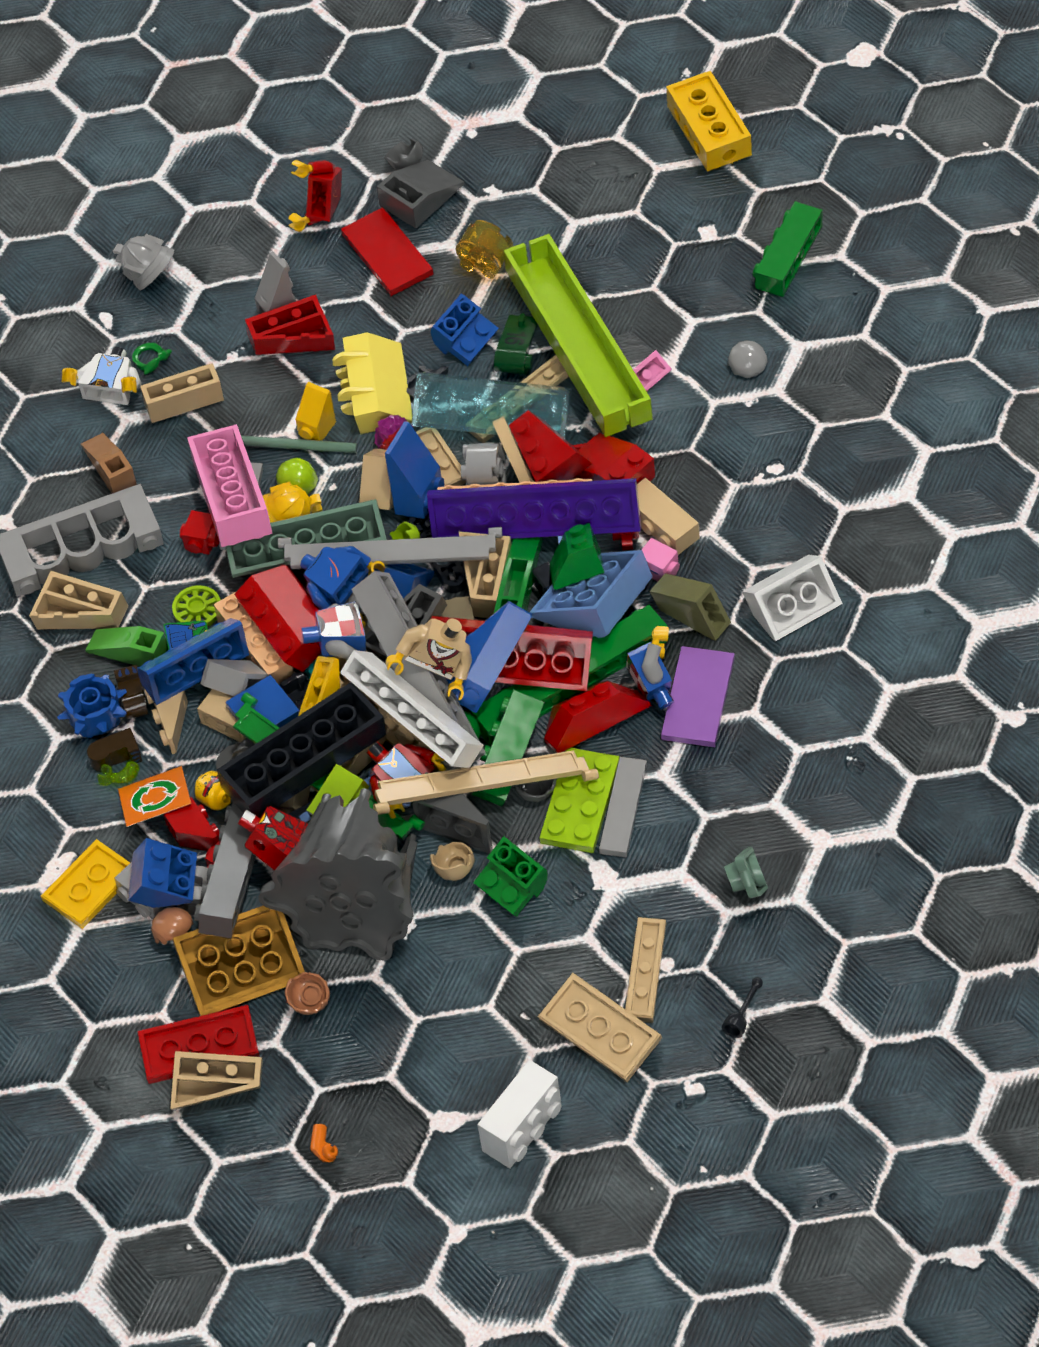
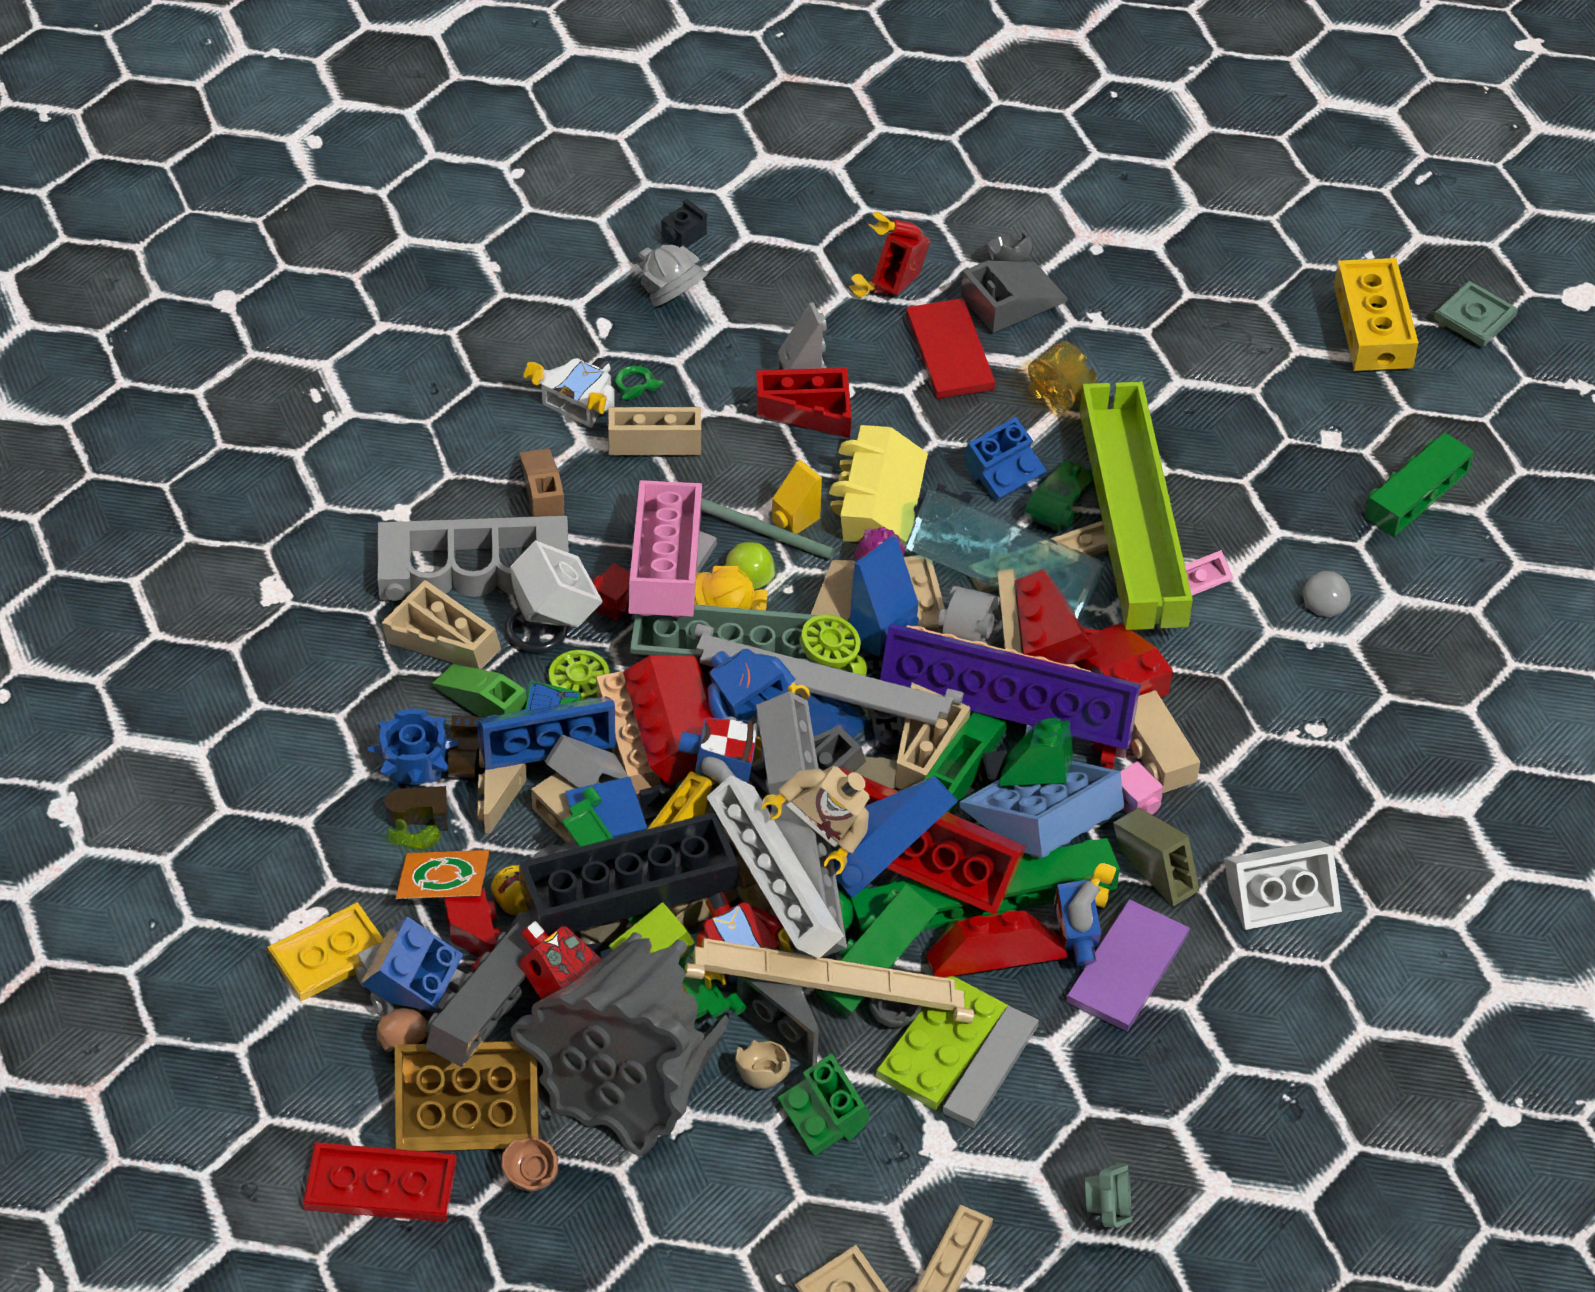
camera: 10 degrees right, 5 degrees down
tan wedge [170,1051,263,1110] -> none
none -> white piece [505,540,603,653]
none -> black brick [661,199,707,248]
none -> lime wheel [799,614,861,669]
none -> sand green plate [1434,281,1518,347]

